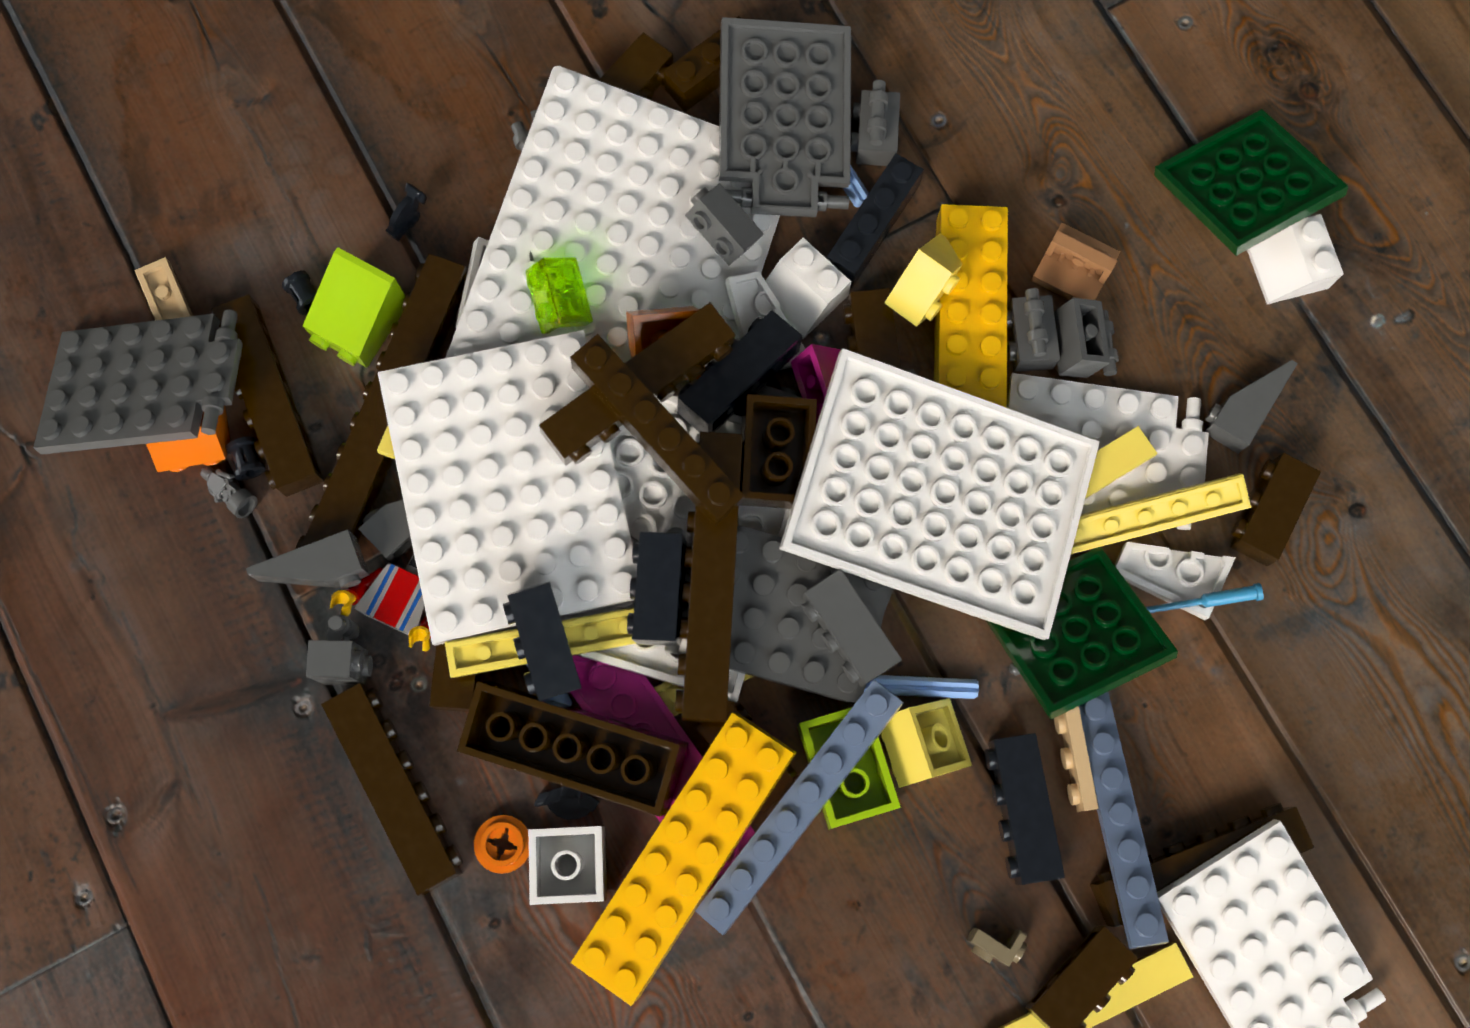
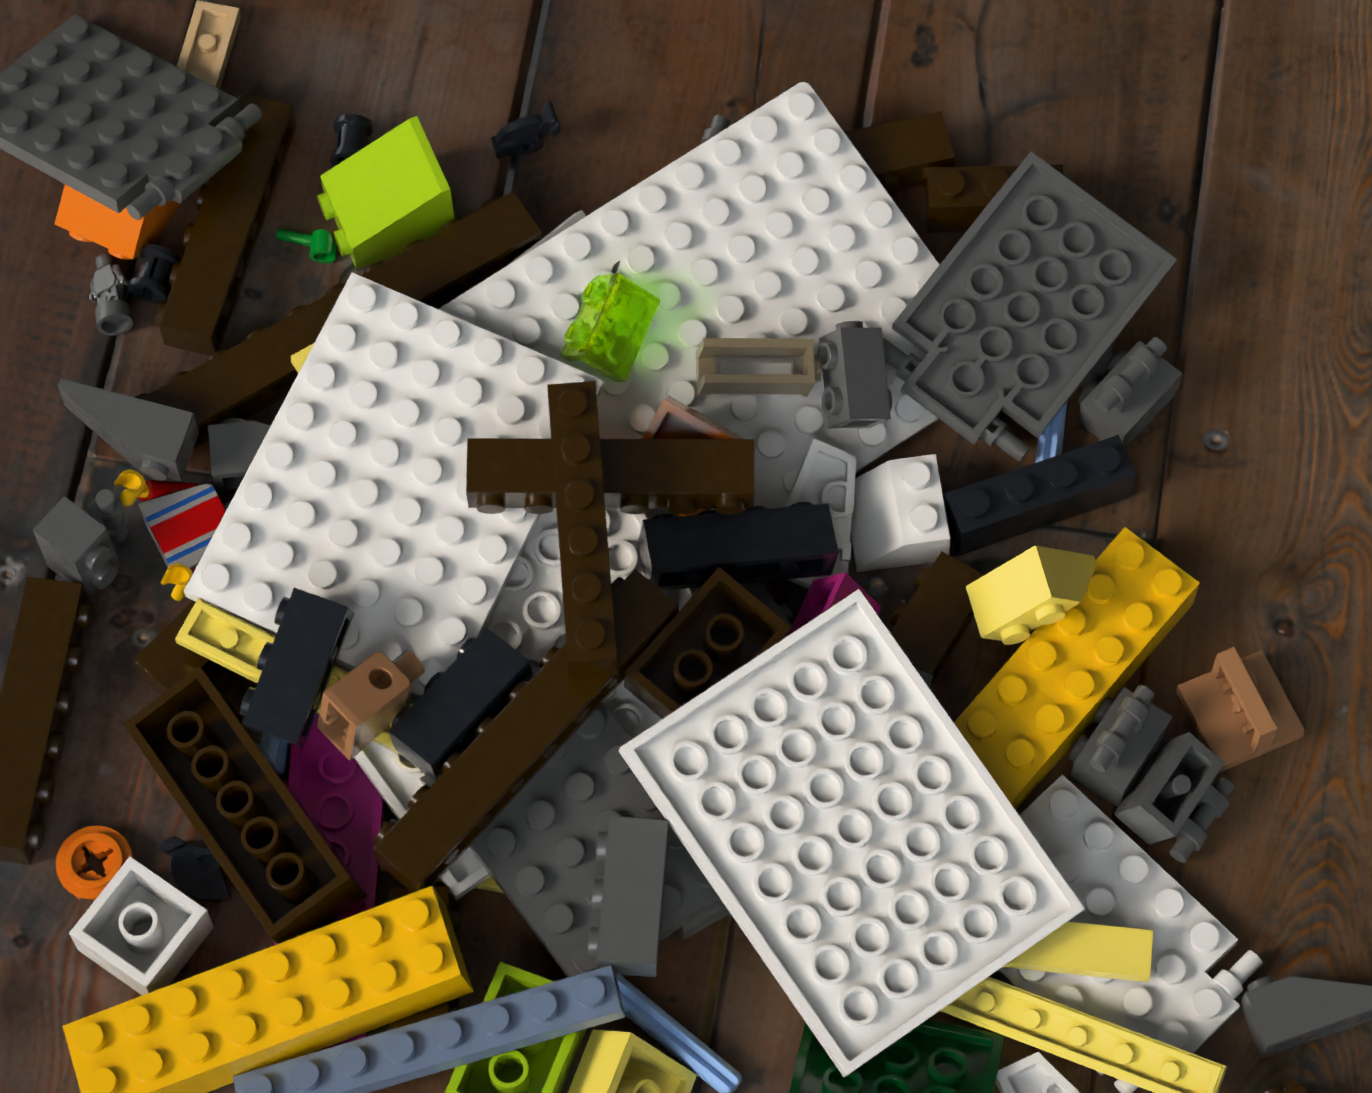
camera: 40 degrees right, 10 degrees down
none -> green hand [276,228,337,264]
none -> medium nougat torso [317,650,425,761]
none -> dark tan window [696,338,822,397]

